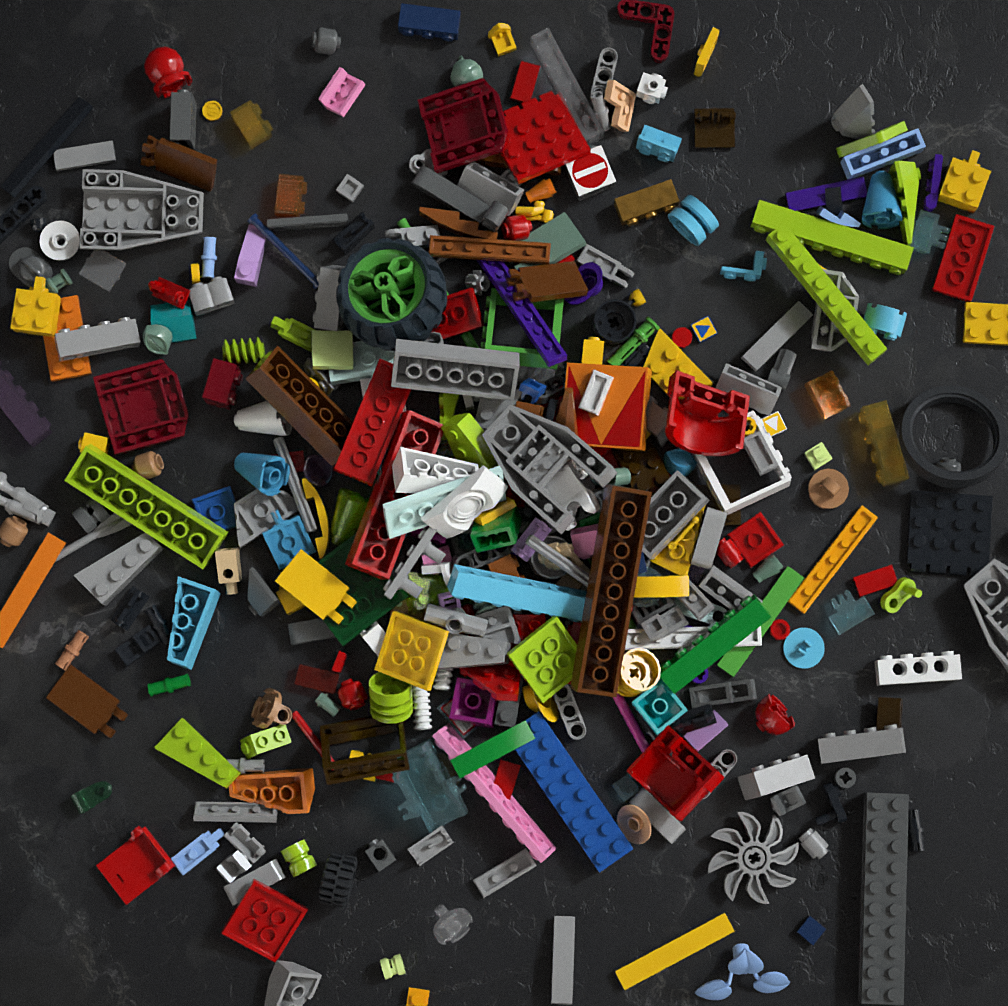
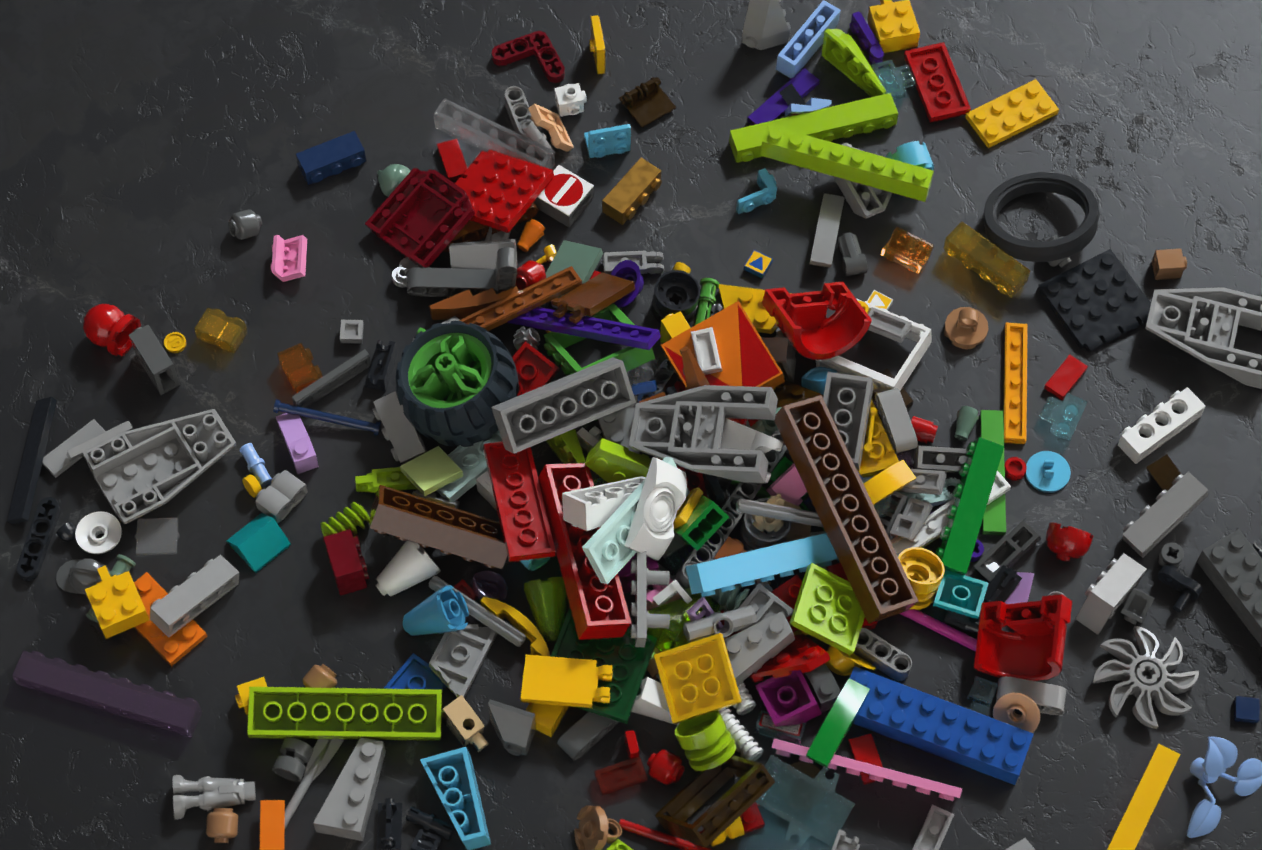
camera: 35 degrees left, 20 degrees down
dark red wedge [93,359,188,455] -> none
reddish brown tile [140,135,217,192] -> none
sand green hat [142,324,173,355] -> none
red hinge [148,277,191,309] -> none
dark azure plate [261,509,316,570] -> none
sand green pin [315,692,342,717] -> none
yellow tile [488,23,517,57] -> none
lavender hinge [510,517,552,562] -> none
yellow arm [515,201,545,217] -> none
medium azure wheel [668,195,719,246] -> none
red tile [672,327,692,348] -> none
light grey brick [715,363,782,416] -> none
red tile [727,512,784,568] -> none
light grey brick [798,828,829,859] -> none
yellowish green tile [804,442,832,470] -> none
lime beam [836,121,908,158] -> none
dark azure cone [862,171,902,229] -> none
lime piece [880,577,922,613] -> none
none -> light grey tile [67,421,133,462]

